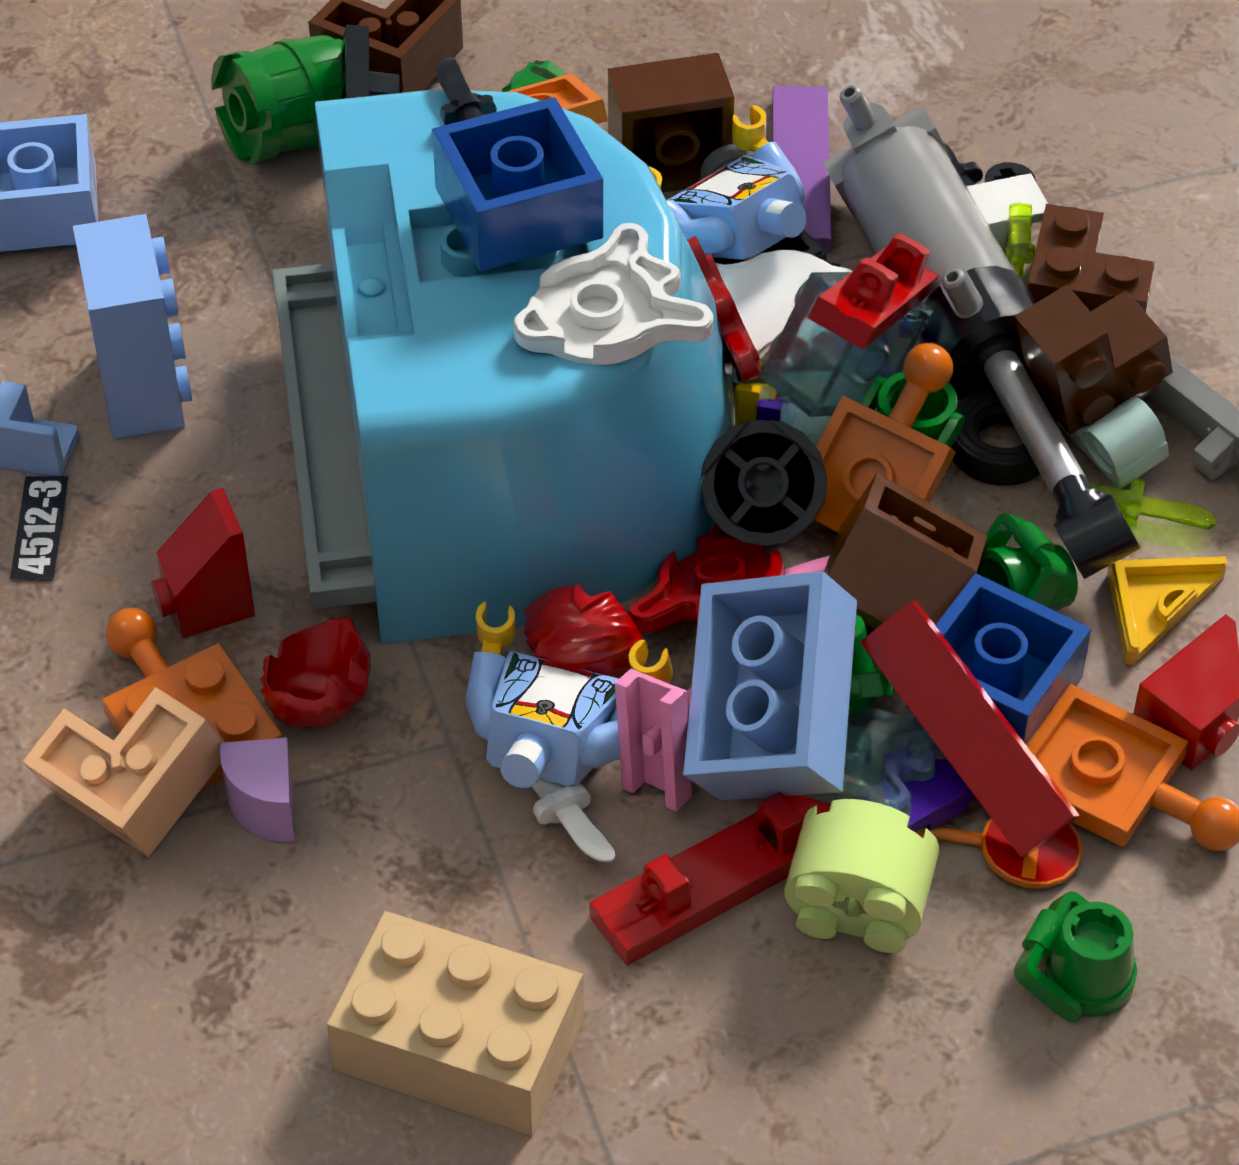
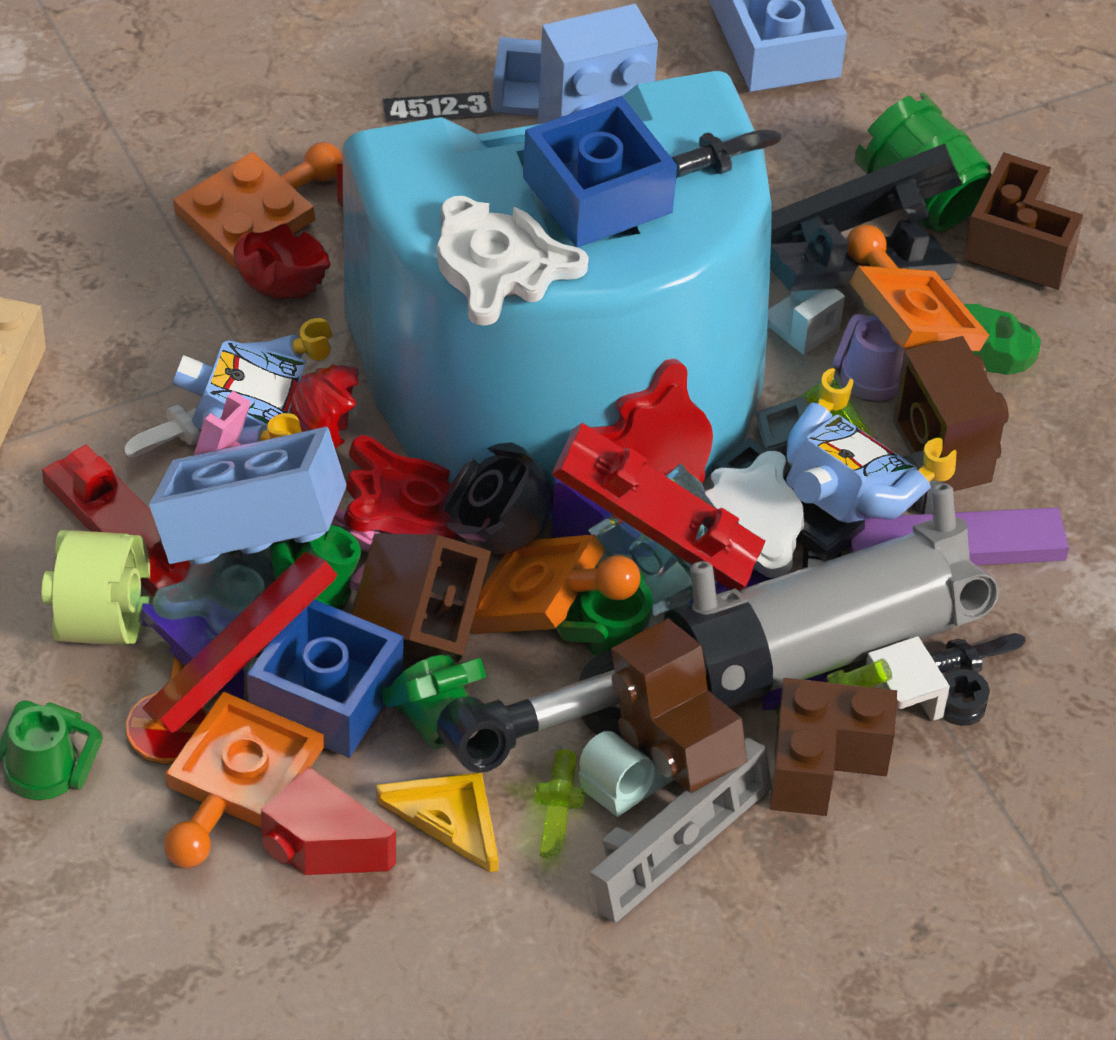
camera: 80 degrees right, 0 degrees up
light nougat panel [22,687,224,858] -> none
lavender brick [220,738,295,843] -> none

